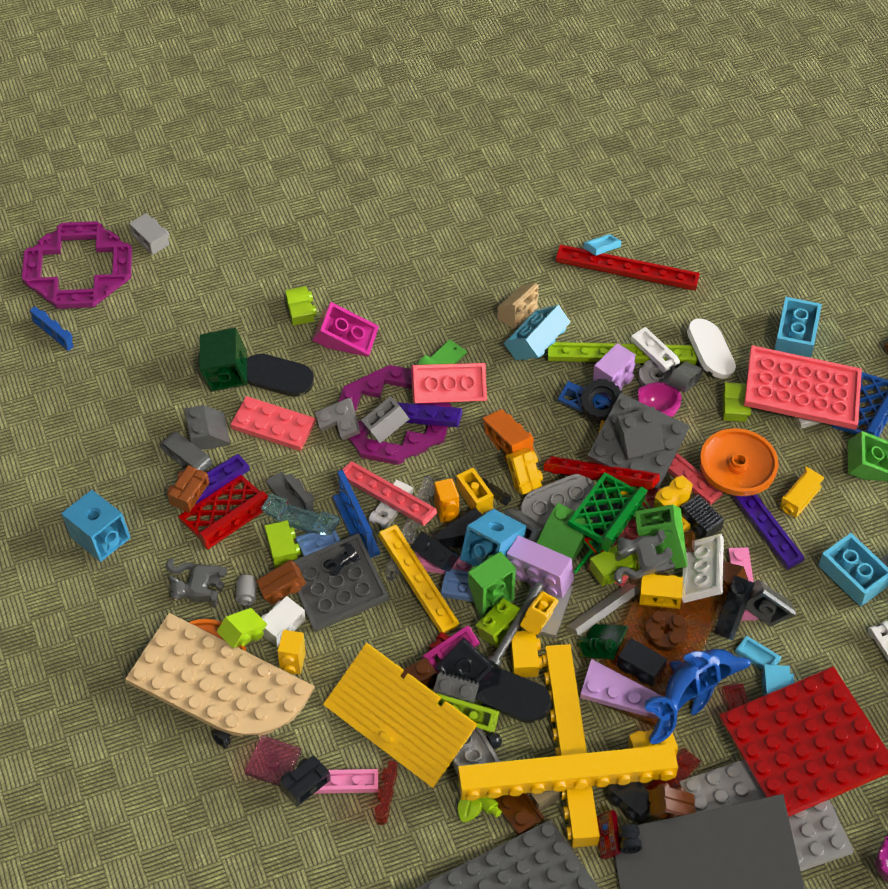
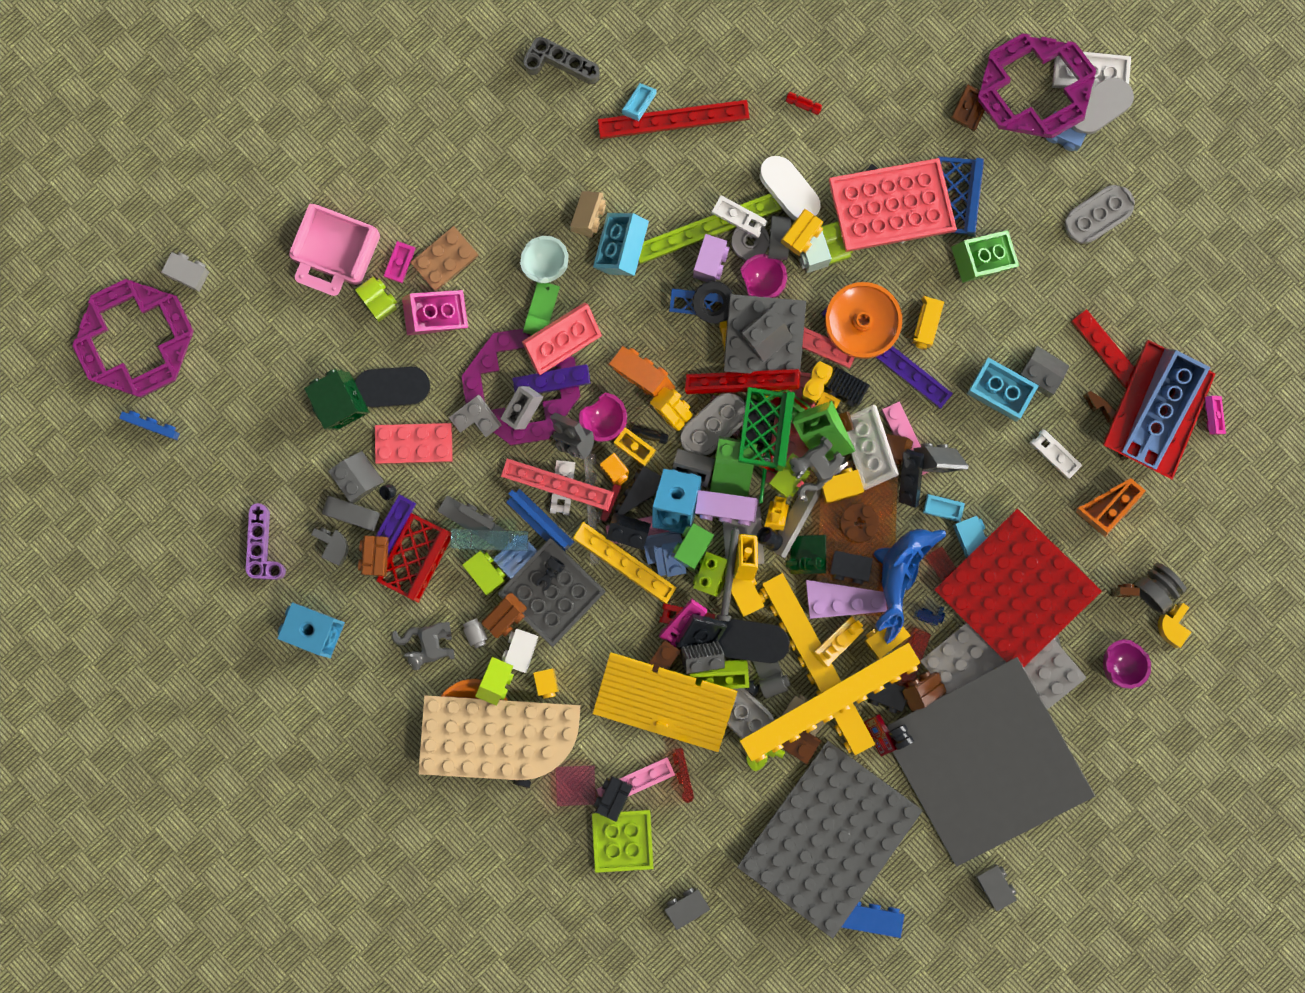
camera: 25 degrees left, 30 degrees up
medium azure brick [774,297,822,358] -> none
none -> medium lavender beam [246,503,286,580]
none -> bright pink piece [289,204,380,296]
none -> dark grey brick [311,527,349,567]
none -> black hinge [379,484,397,500]
none -> dark pink plate [384,241,416,284]
none -> medium nougat plate [410,226,479,292]
none -> light aqua cylinder [520,236,568,283]
none -> dark grey beam [524,37,600,84]
none -> dark grey brick [550,413,594,460]
none -> dark pink cylinder [579,393,627,442]
none -> lime plate [592,810,654,873]
none -> dark red tile [600,484,621,523]
none -> medium blue plate [653,541,686,577]
none -> dark grey door [753,661,790,699]
none -> black wheel [757,527,783,552]
none -> yellow hips [765,496,789,530]
none -> yellow brick [781,208,823,256]
none -> red axle [786,92,822,115]
none -> light aqua brick [799,231,832,273]
none -> yellow plate [813,616,864,668]
none -> clear blue bracket [914,606,946,626]

